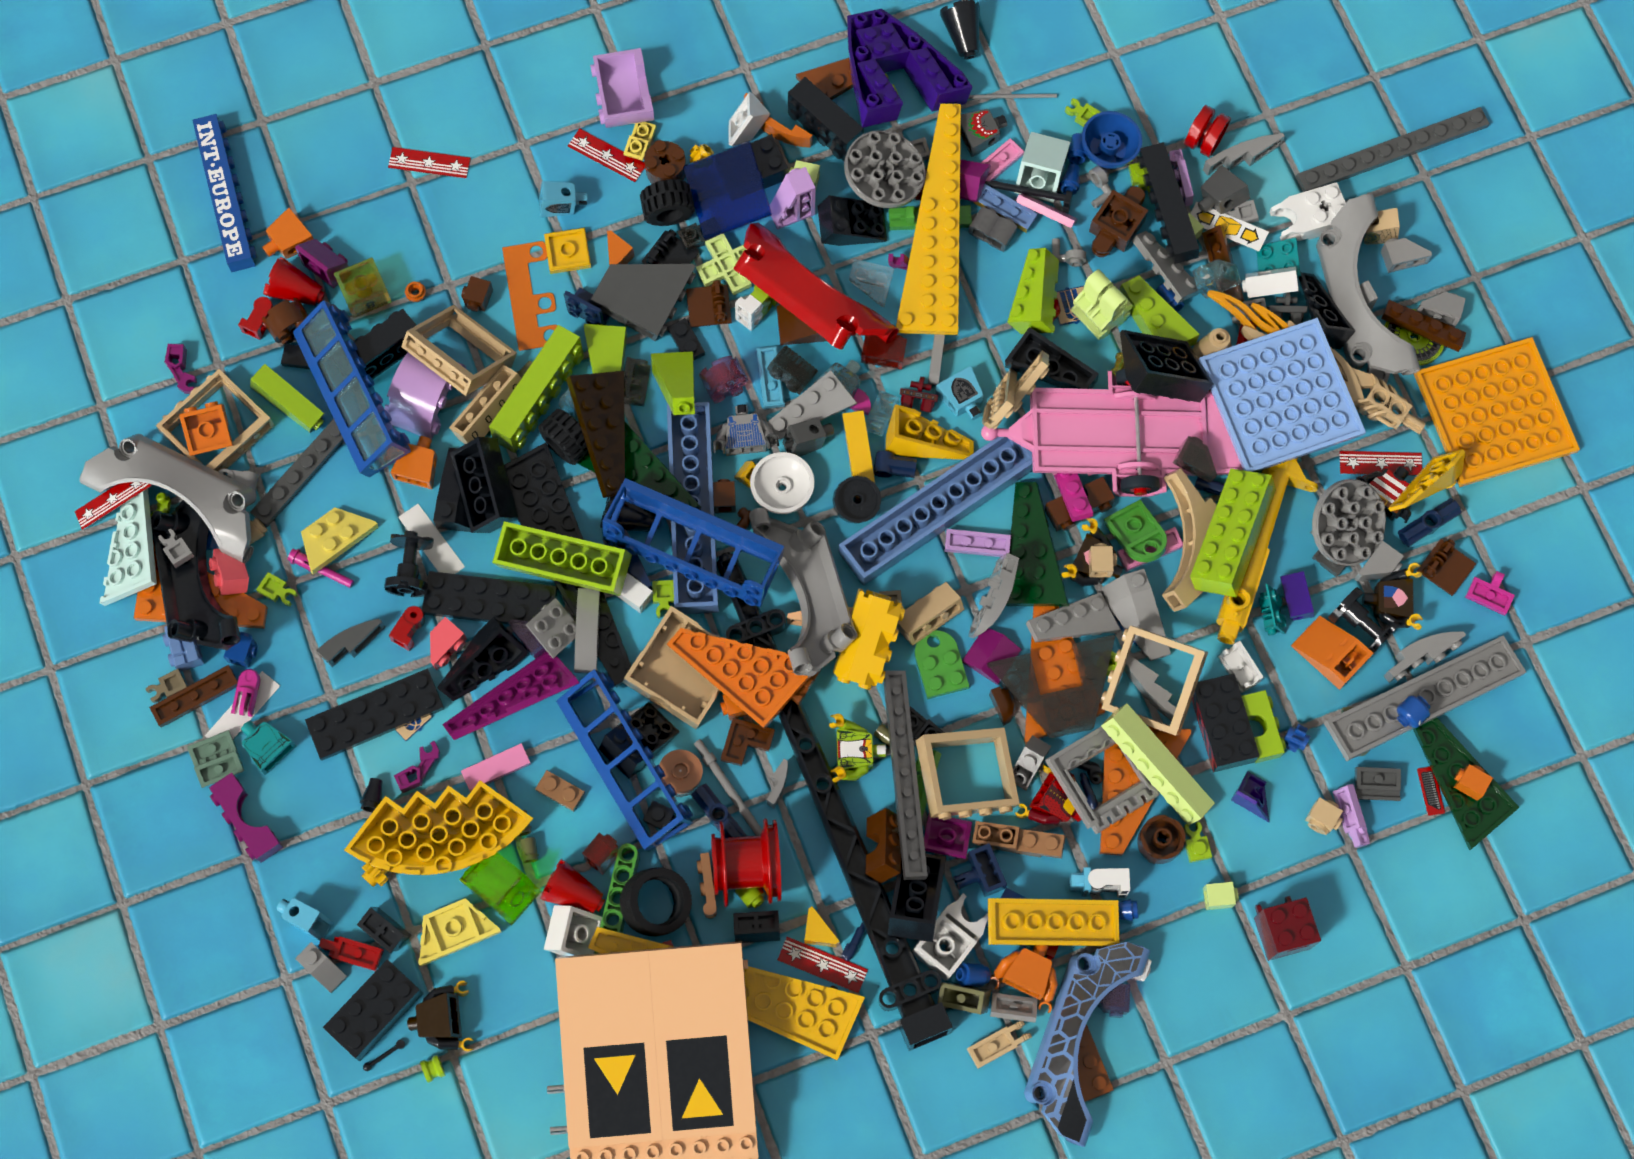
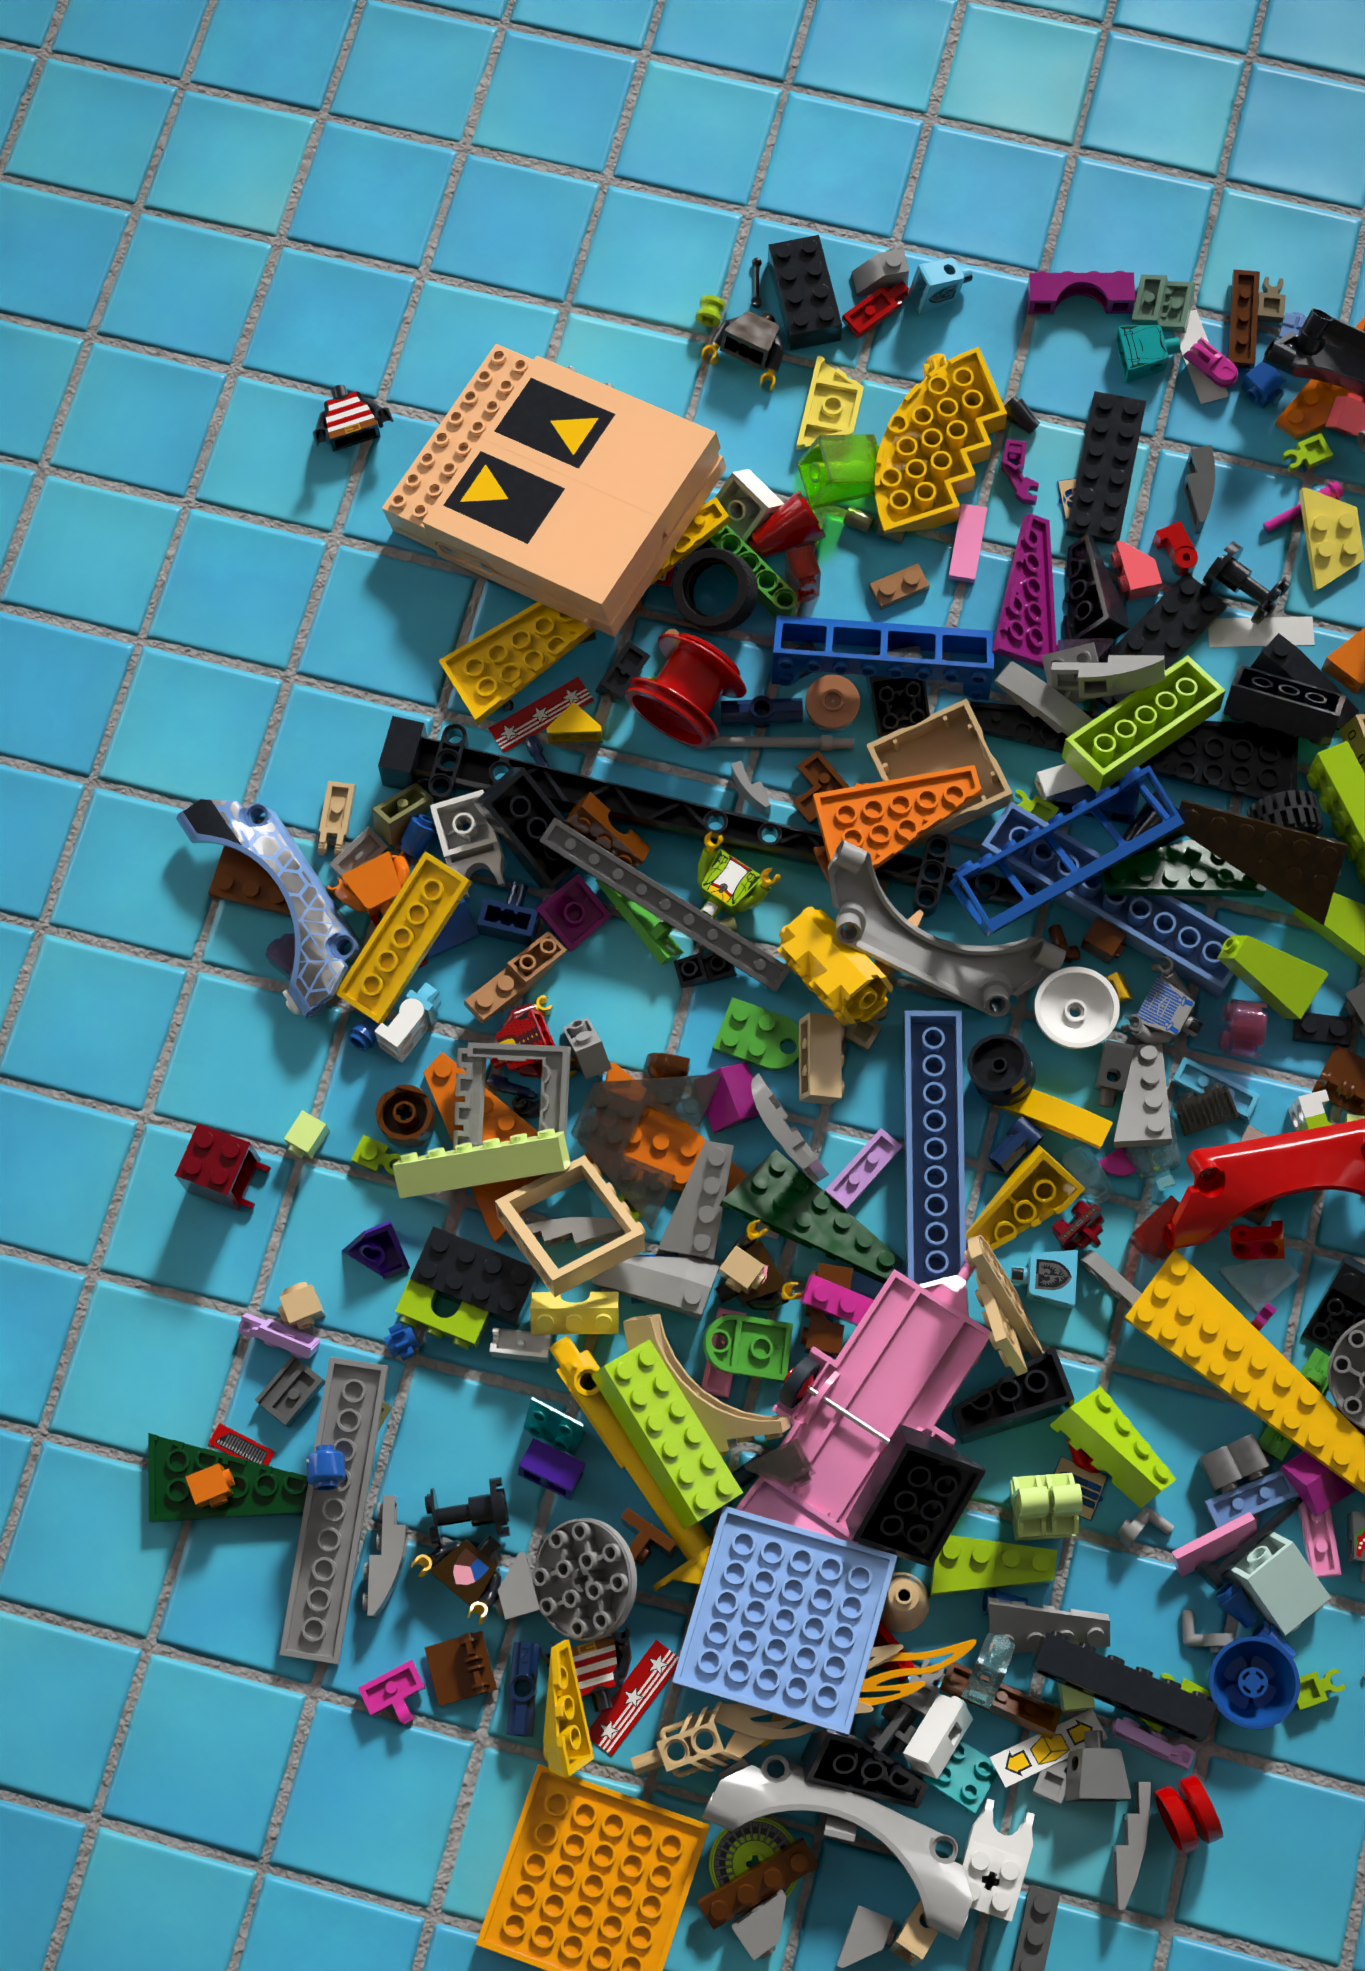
camera: 130 degrees right, 0 degrees up
black hinge [357,907,411,953] -> none
clear smoke hinge [624,357,651,406] -> none
tan window [916,727,1020,820] -> none
reddish brown brick [1089,186,1148,257] -> none
orange slope [1291,616,1374,690] -> none
none -> light yellow arch [530,1292,619,1335]
none -> reddish brown bracket [621,1507,677,1566]
none -> light grey slope [1051,655,1165,698]
none -> red leg [1229,1220,1285,1260]

